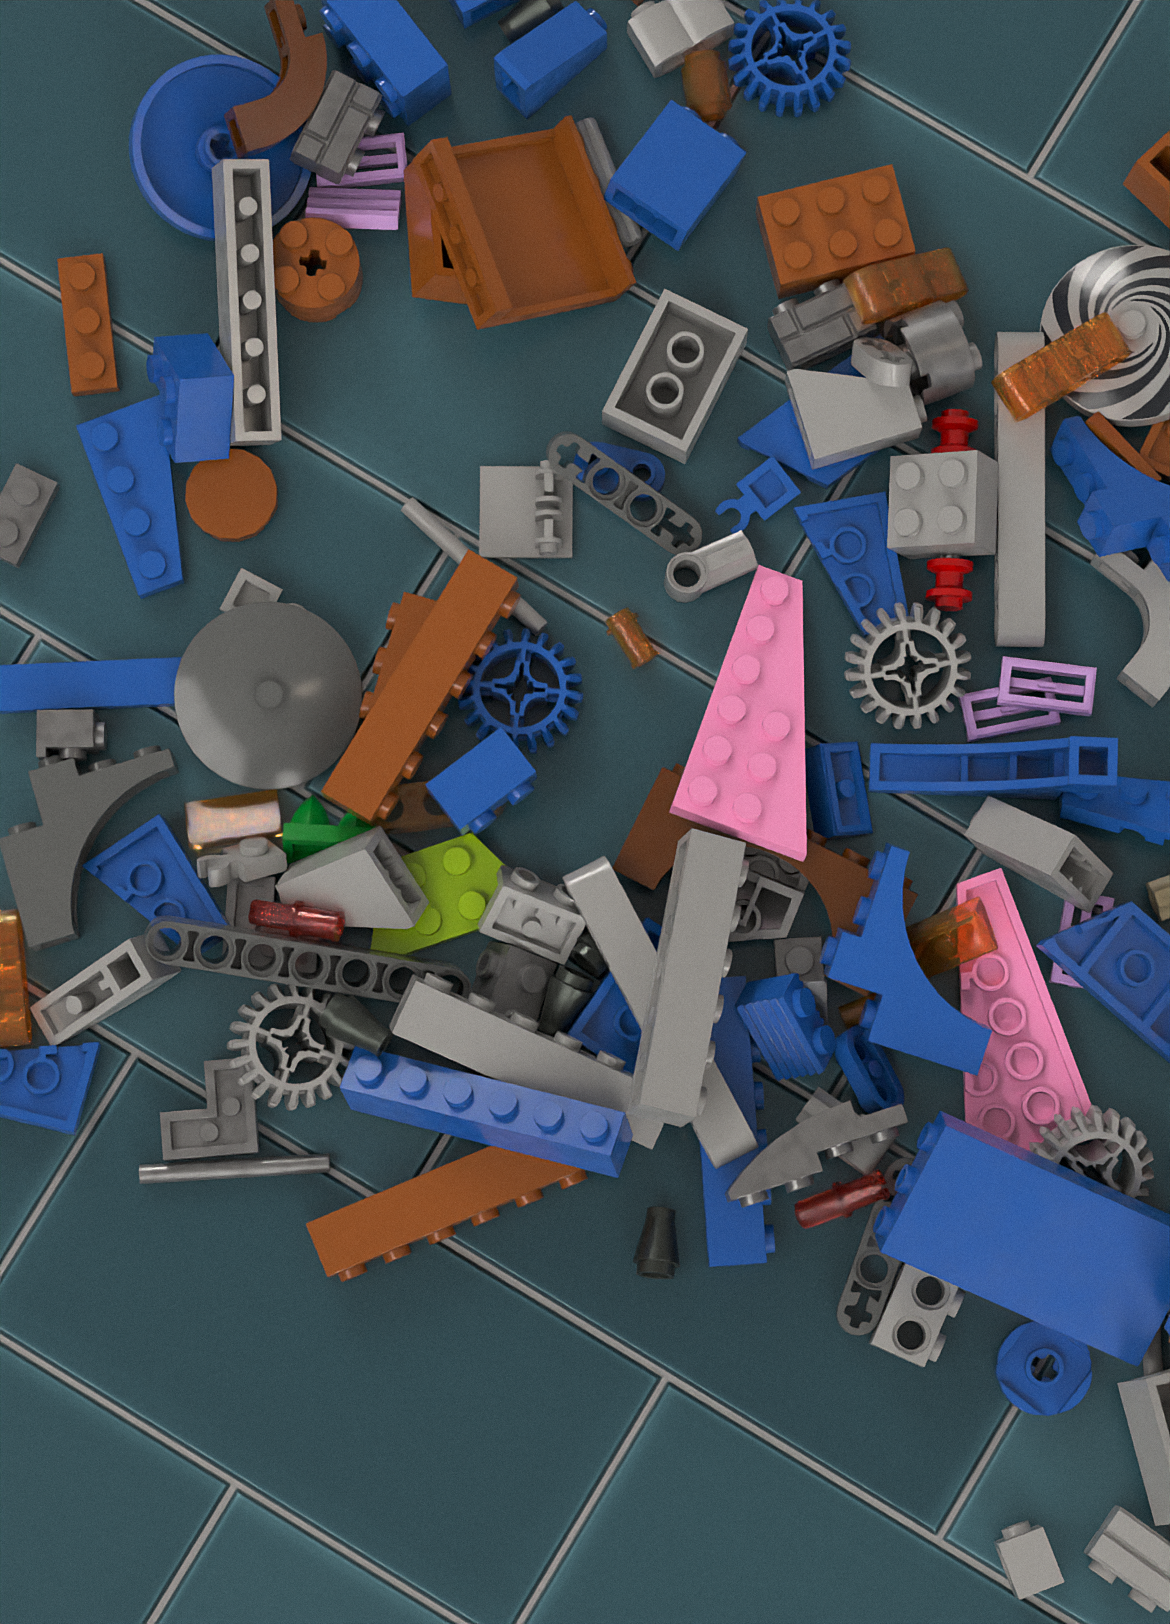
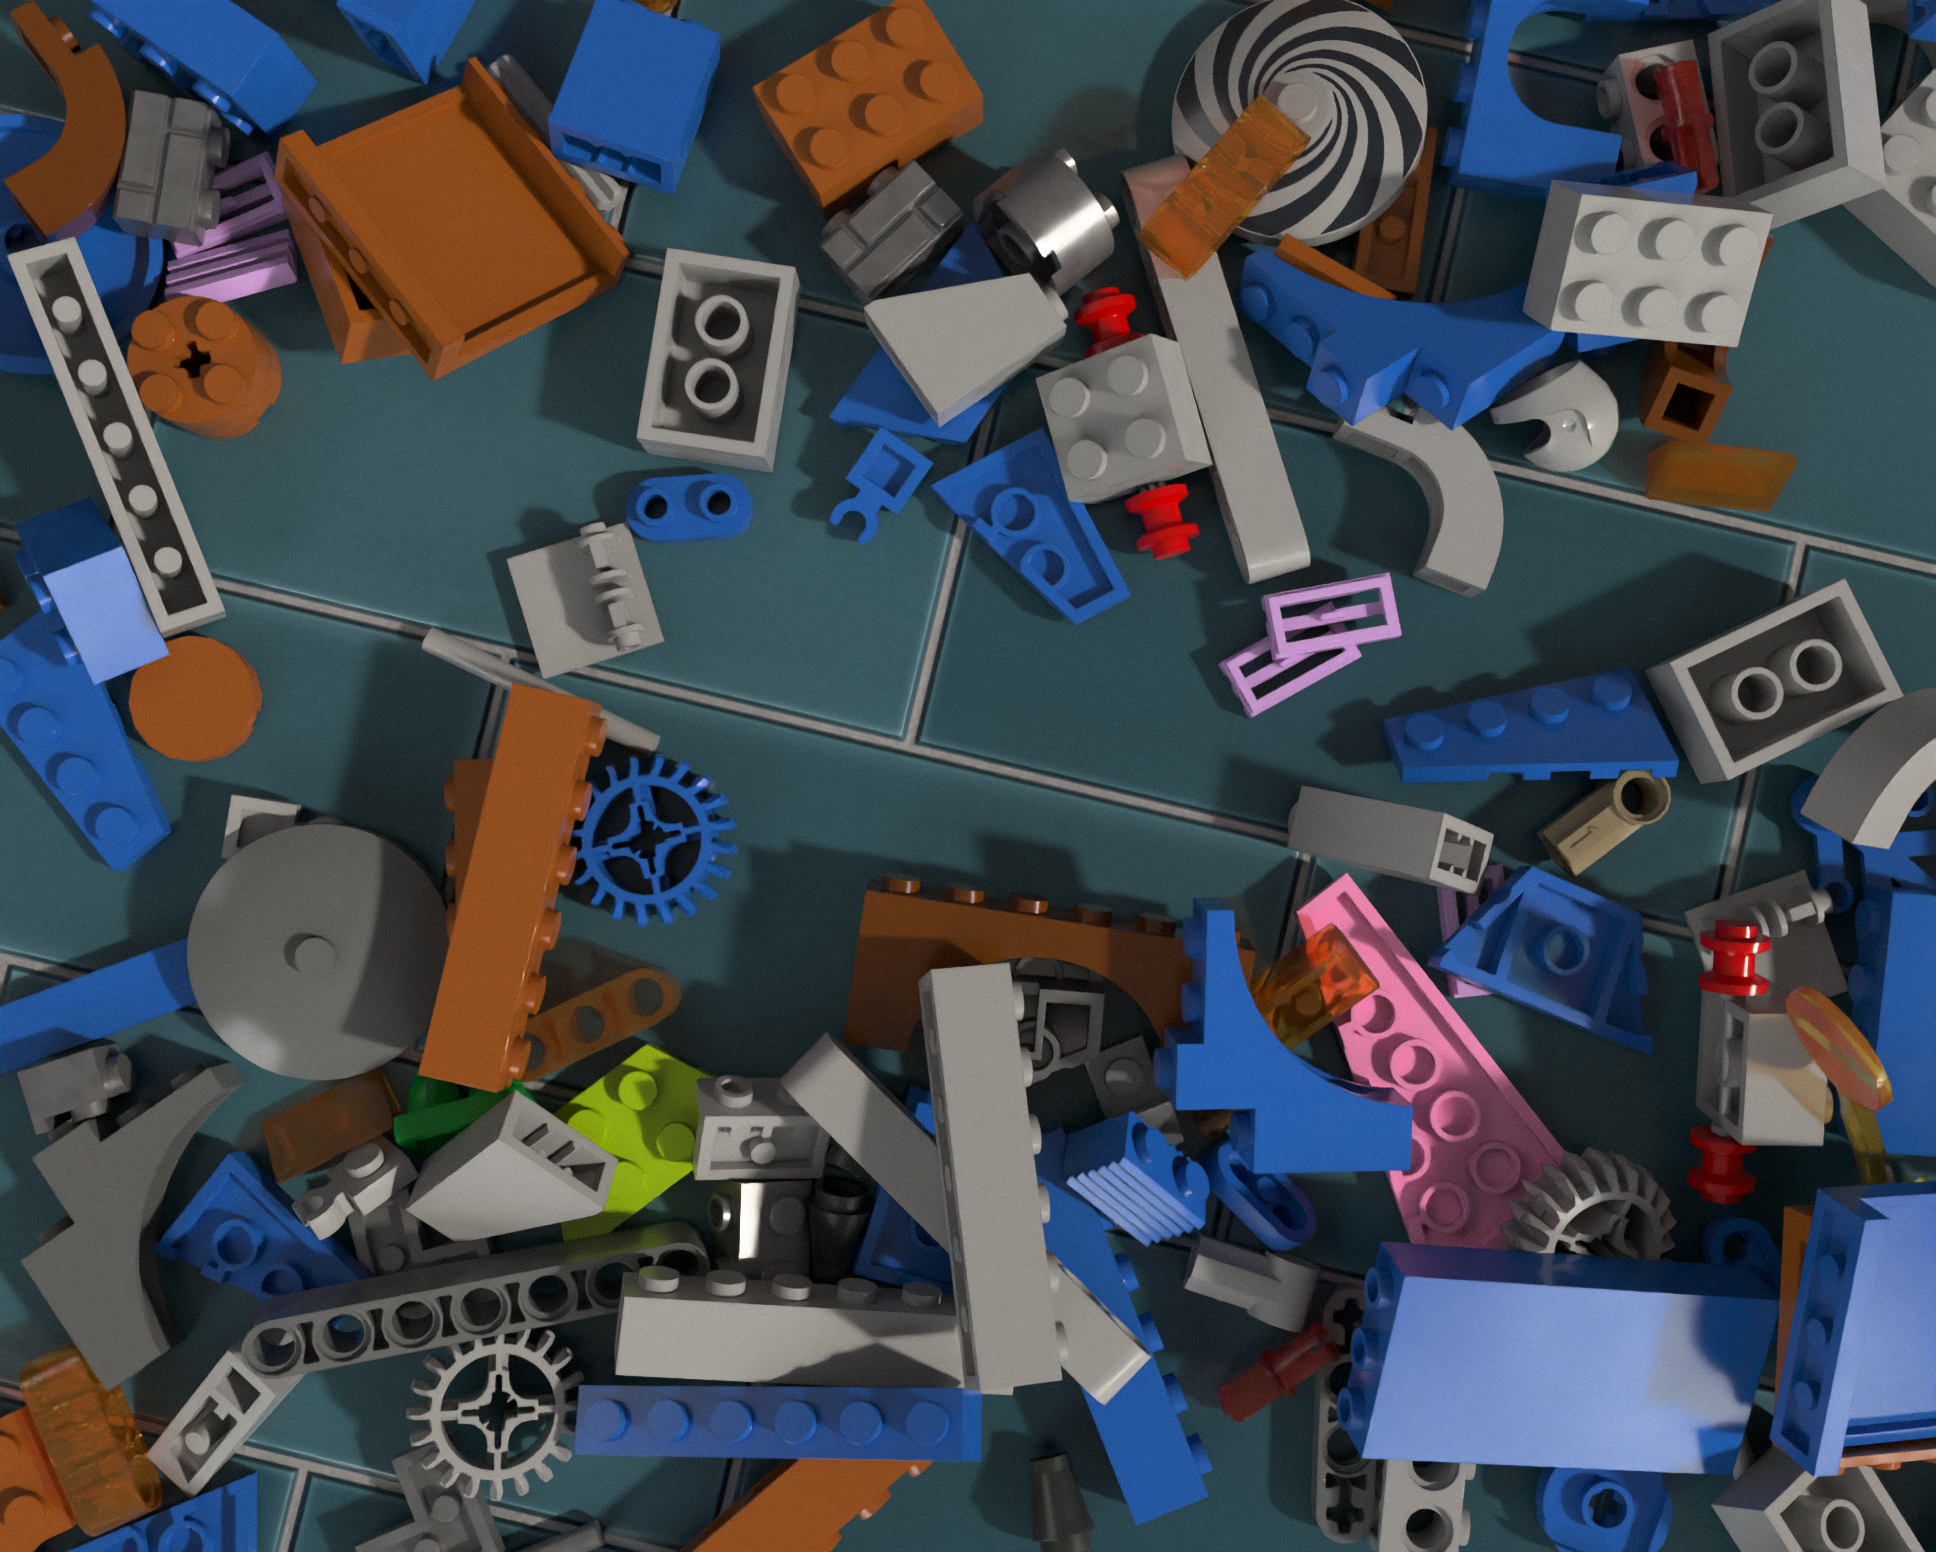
camera: 20 degrees left, 5 degrees up
clear red axle [248,899,345,942] -> none
pearl dark grey cone [319,993,393,1056] -> none
blue brick [425,727,537,835] -> none
dark grey beam [546,431,702,555] -> none
clear orange pin [605,607,659,670] -> none
light grey piece [664,530,758,603] -> none
bright pink wing [669,565,807,862] -> none
flat silver slope [725,1100,908,1208] -> none
blue slope [805,741,873,841] -> none
clear orange beam [843,247,969,325] -> none
light grey gear [844,602,971,729] -> none
light grey beam [851,337,913,387] -> none
blue arch [868,736,1118,800] -> none

